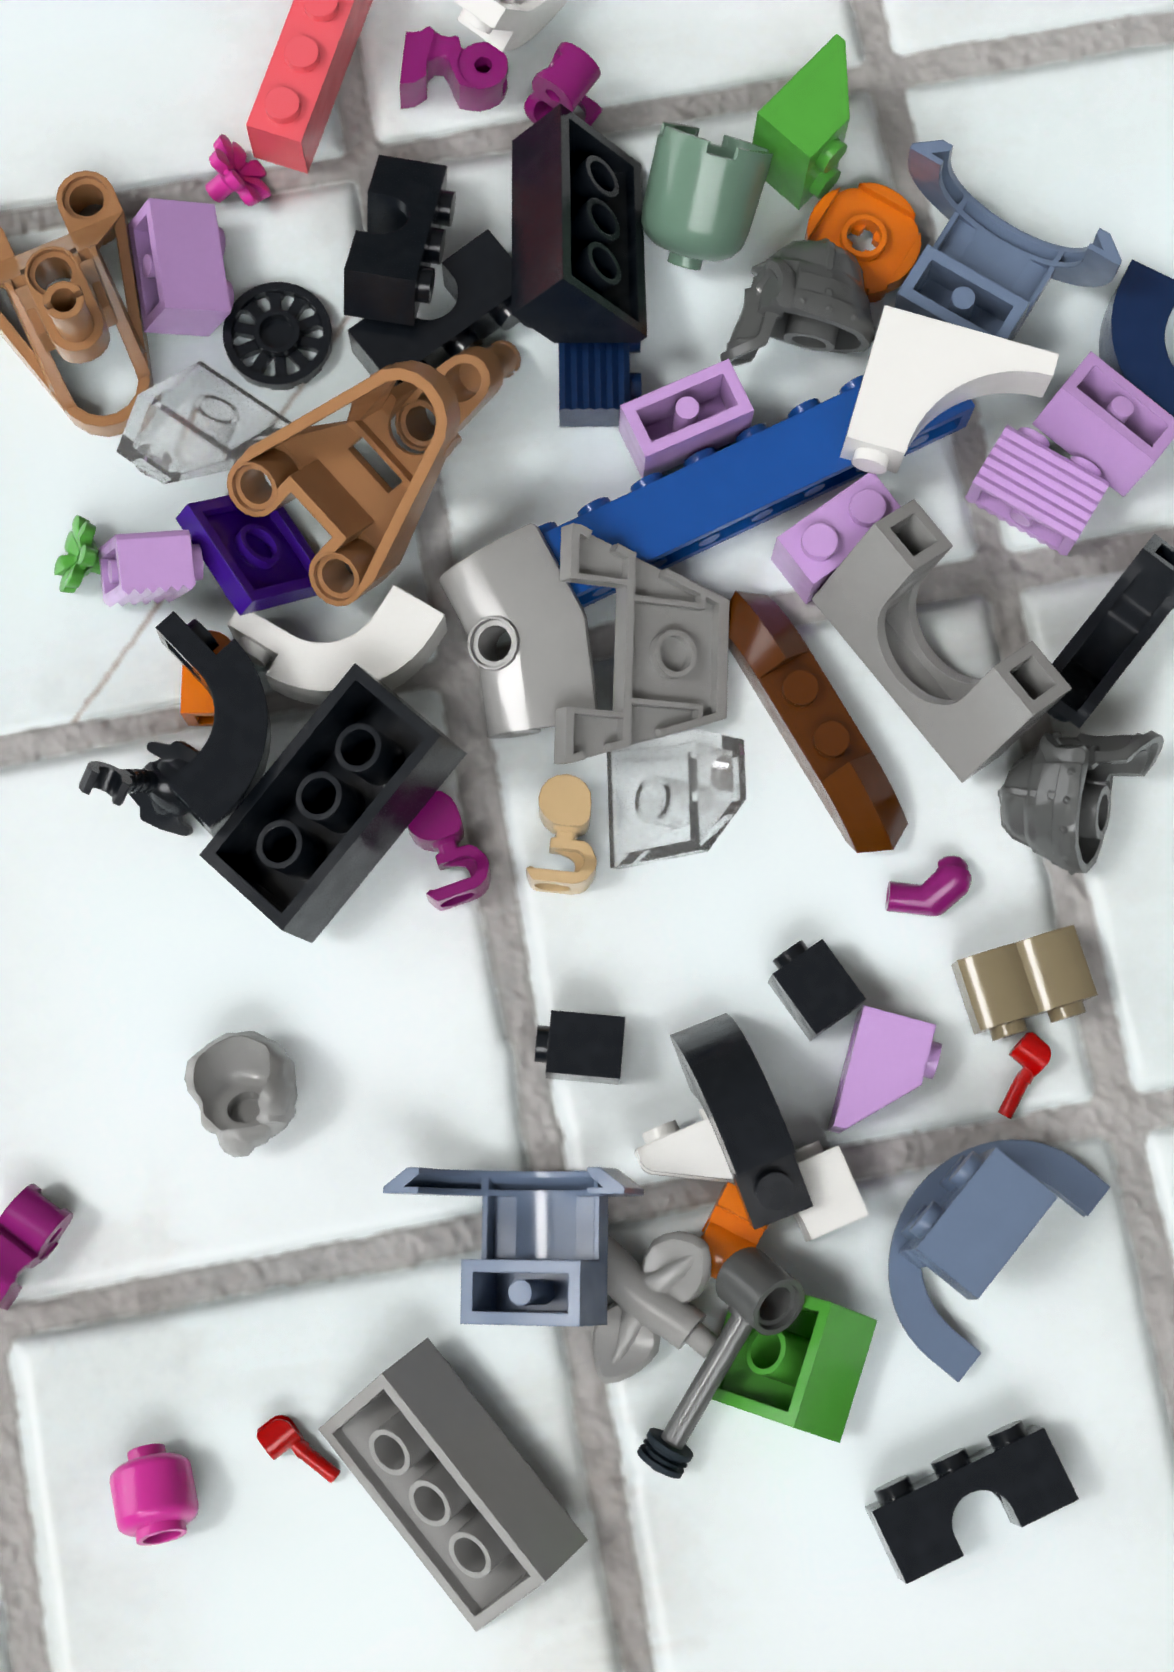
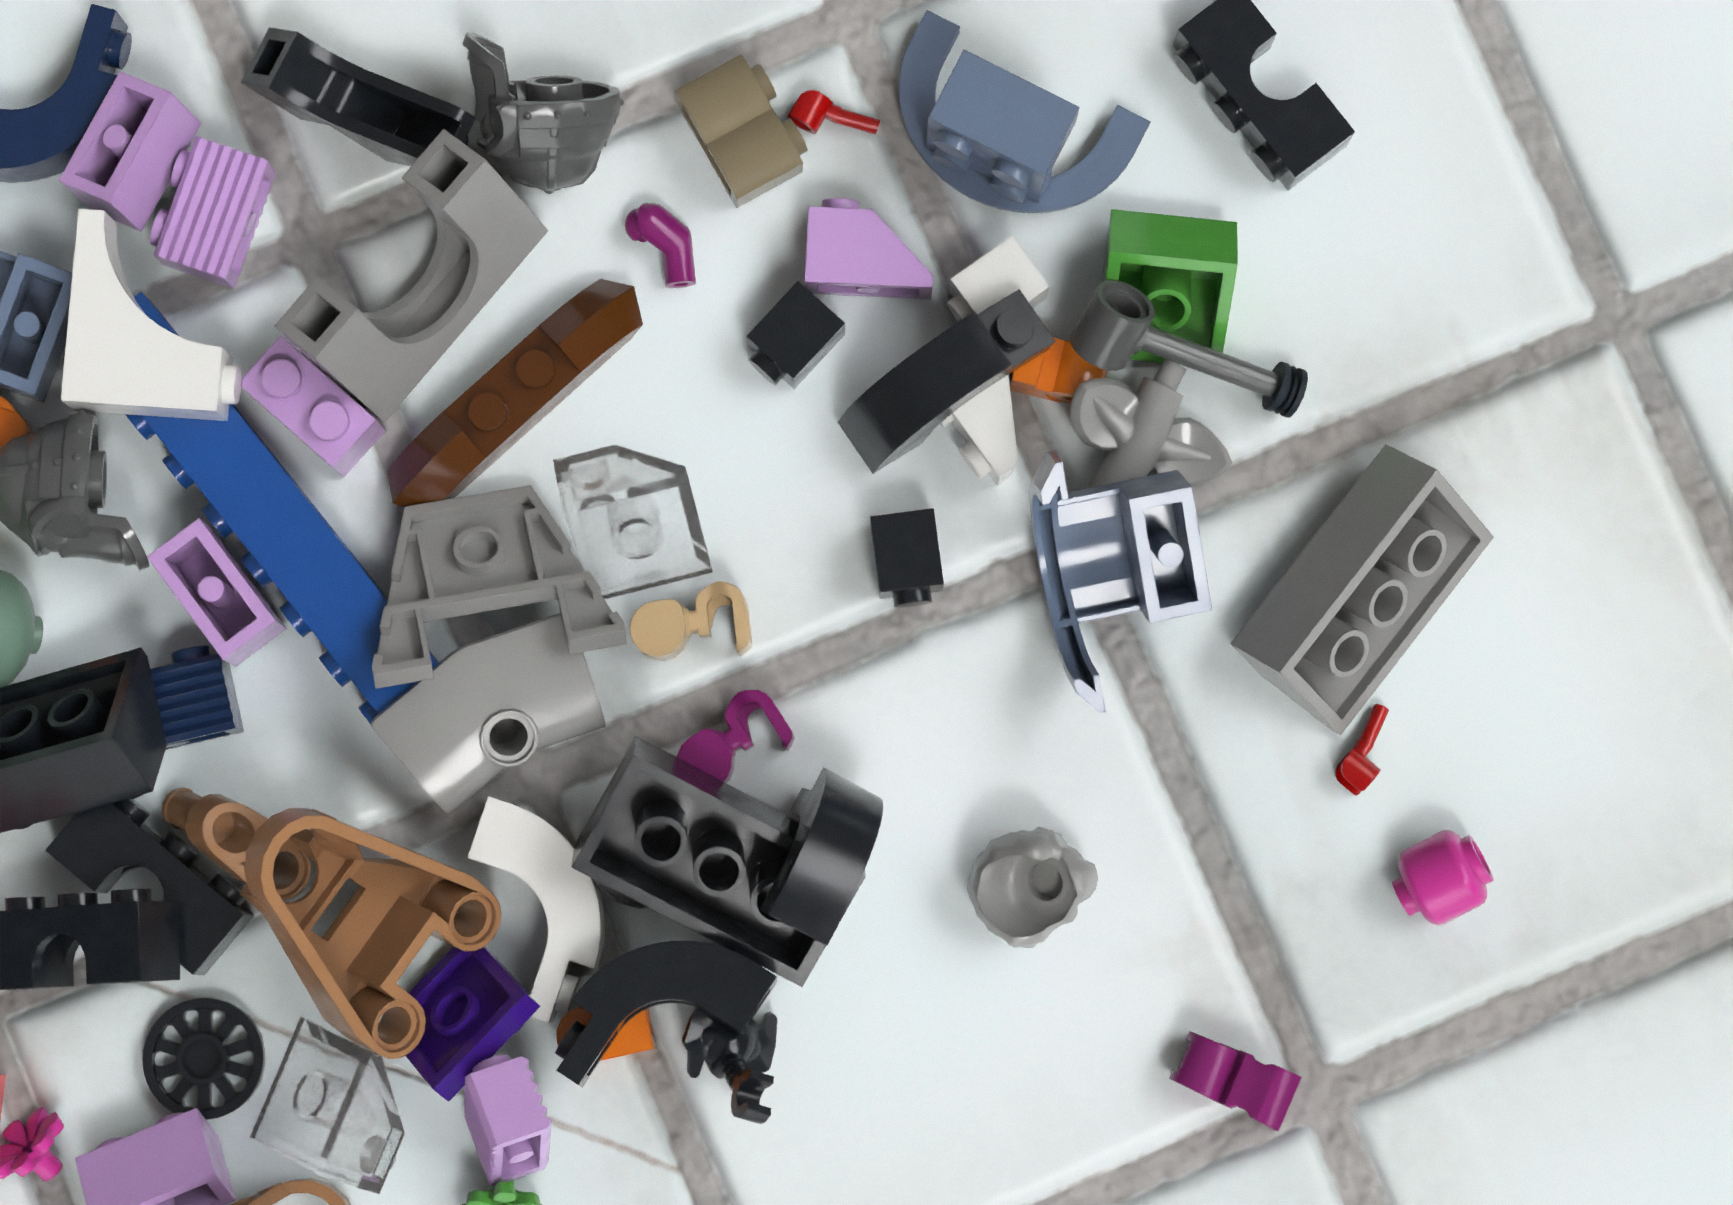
camera: 100 degrees left, 5 degrees up
none -> black arch [760,767,884,946]

